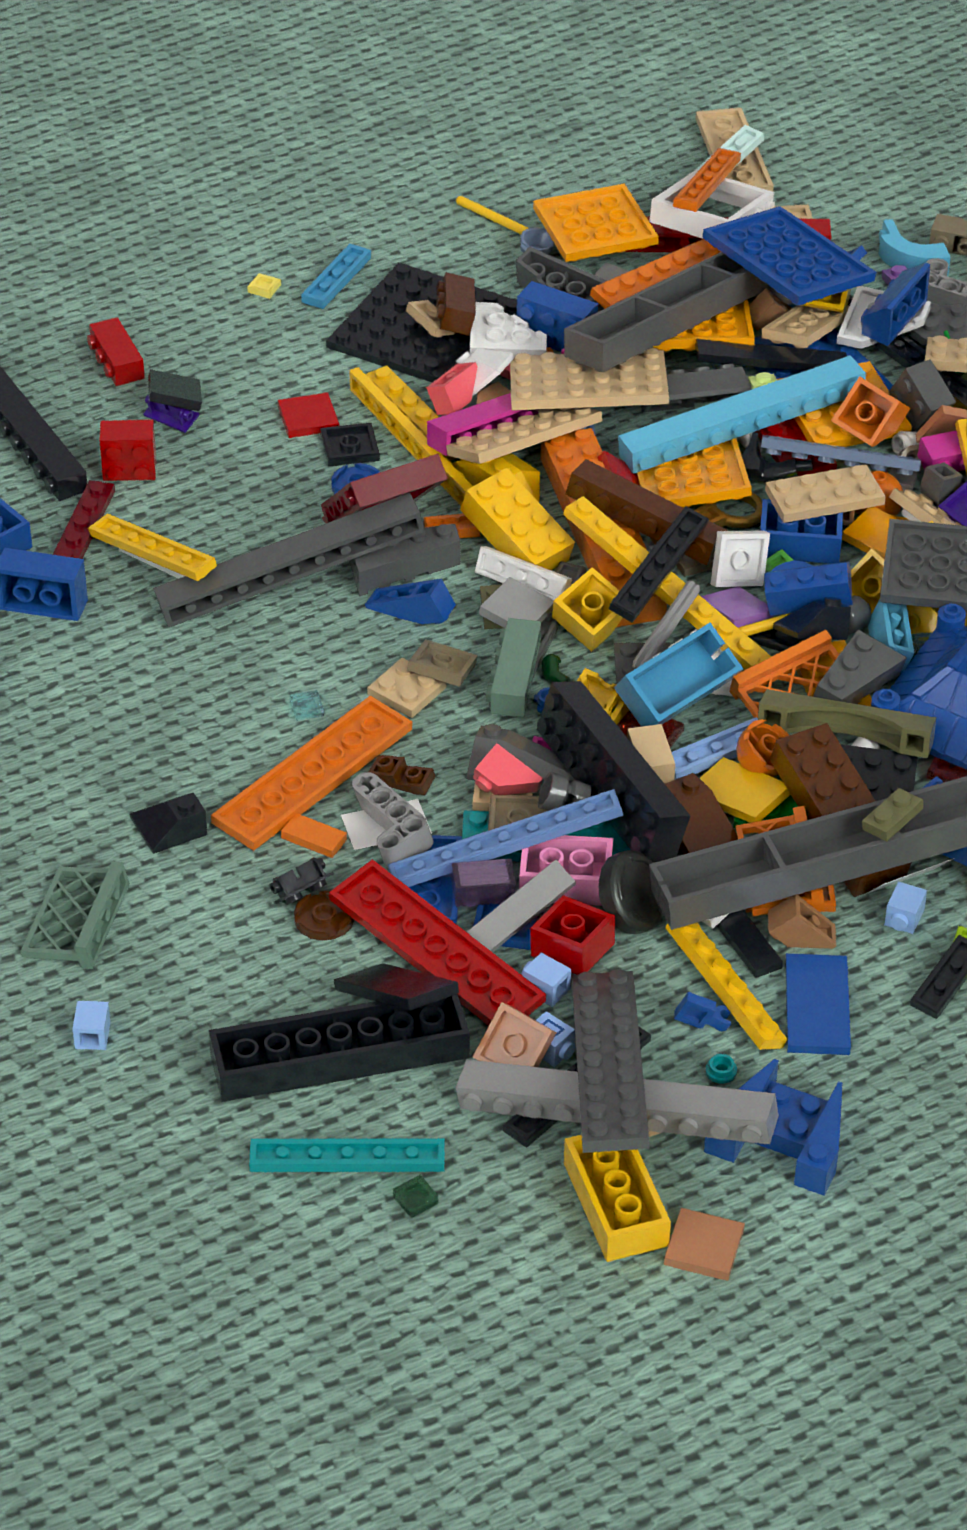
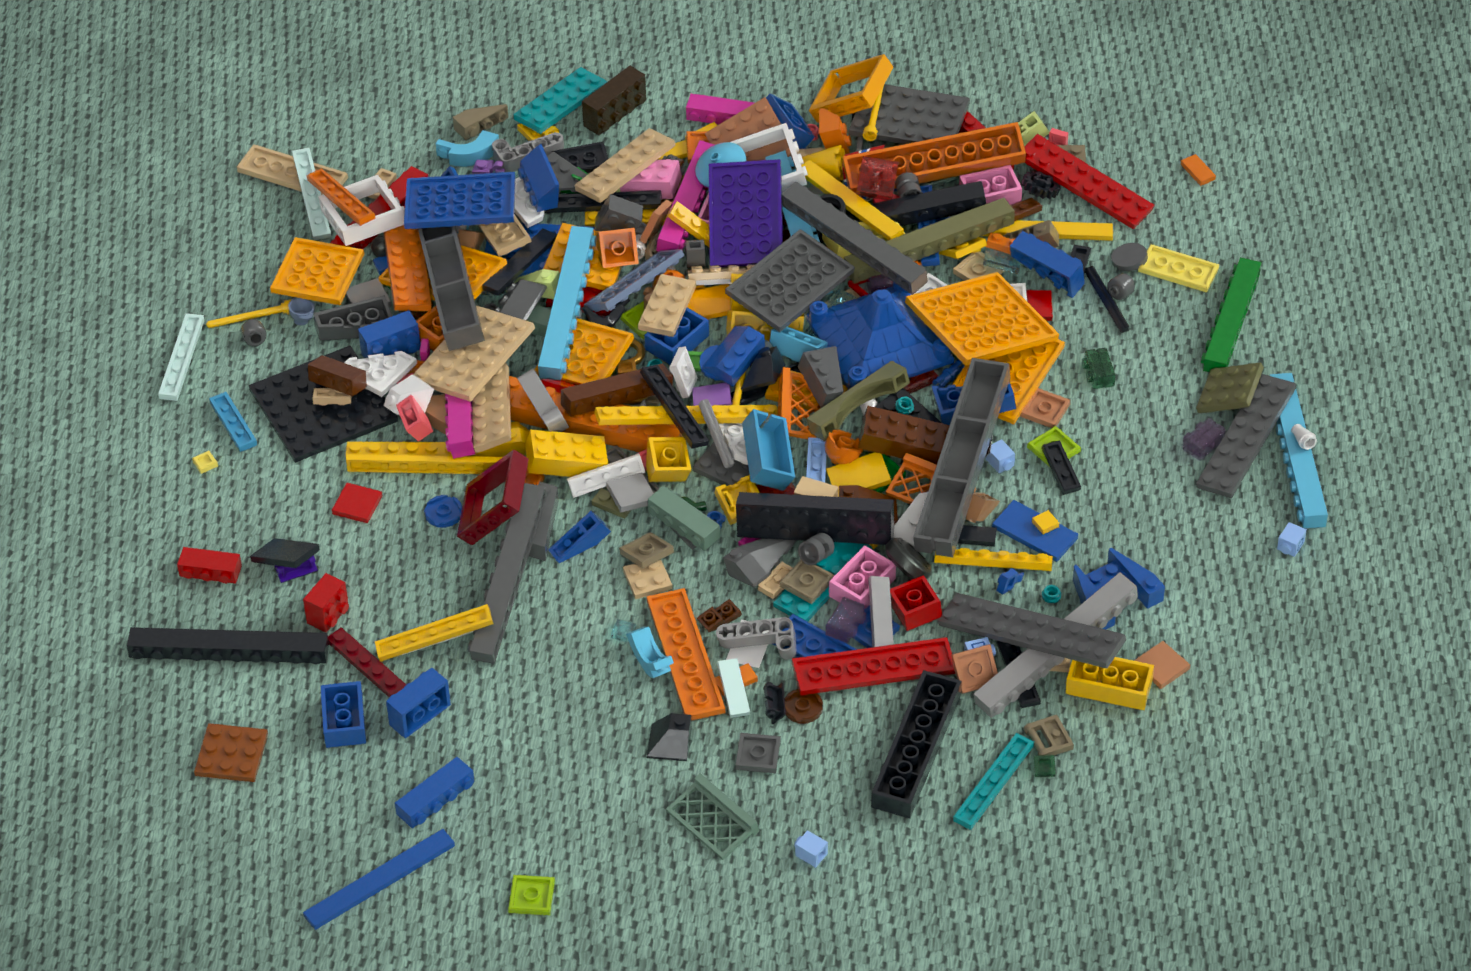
camera: 55 degrees left, 5 degrees up
black tile [320,423,380,467] -> none
black tile [334,963,459,1010] -> none
medium blue tile [387,789,623,887] -> none
coral slope [473,743,543,795] -> none
light blue brick [521,952,571,1007] -> none
olive plate [862,788,923,842] -> none
none -> light aqua plate [158,314,204,401]
none -> dark grey head [241,319,267,346]
none -> light grey beam [517,369,569,432]
none -> medium azure arch [626,626,674,678]
none -> light aqua tile [717,658,750,718]
none -> dark grey plate [735,733,781,774]
none -> teal plate [895,397,914,415]
none -> dark tan plate [1023,714,1074,761]
none -> yellow tile [1032,510,1059,534]

